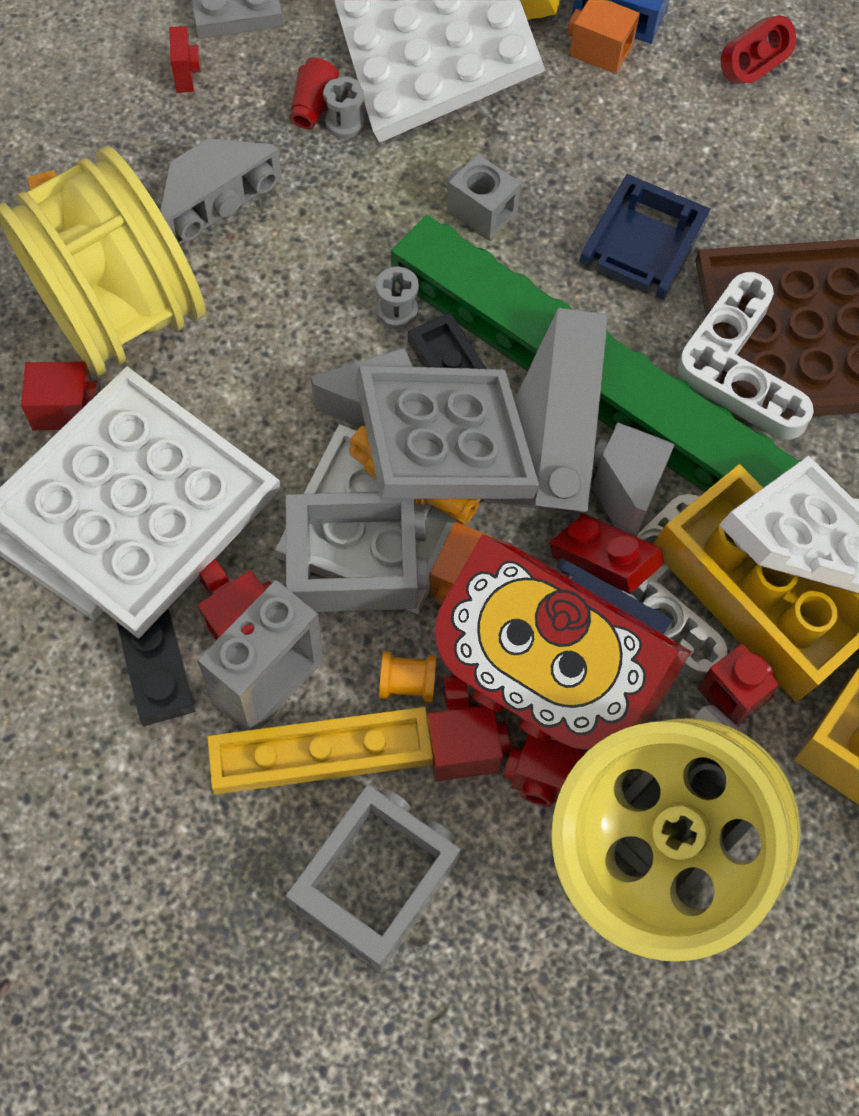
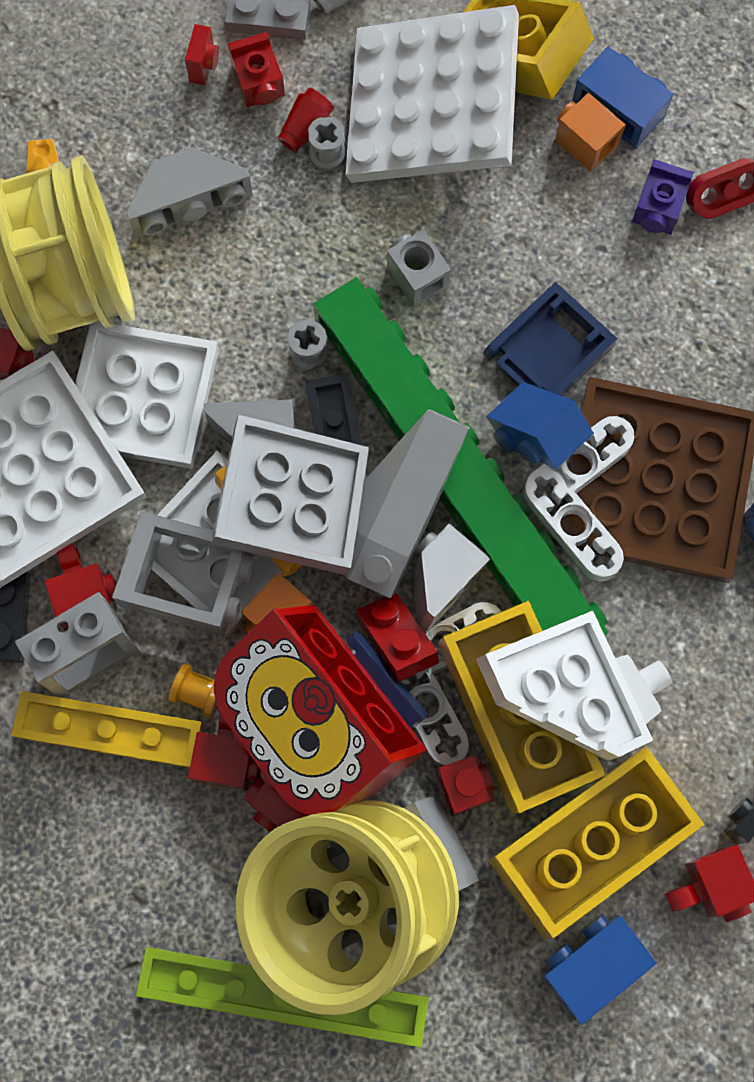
camera: 20 degrees right, 10 degrees up
light grey window [286,785,461,974] -> none
none -> white plate [75,321,219,469]
none -> lime plate [136,947,429,1048]
none -> red brick [228,32,285,107]
none -> blue brick [486,382,594,469]
none -> dark purple brick [631,159,694,235]

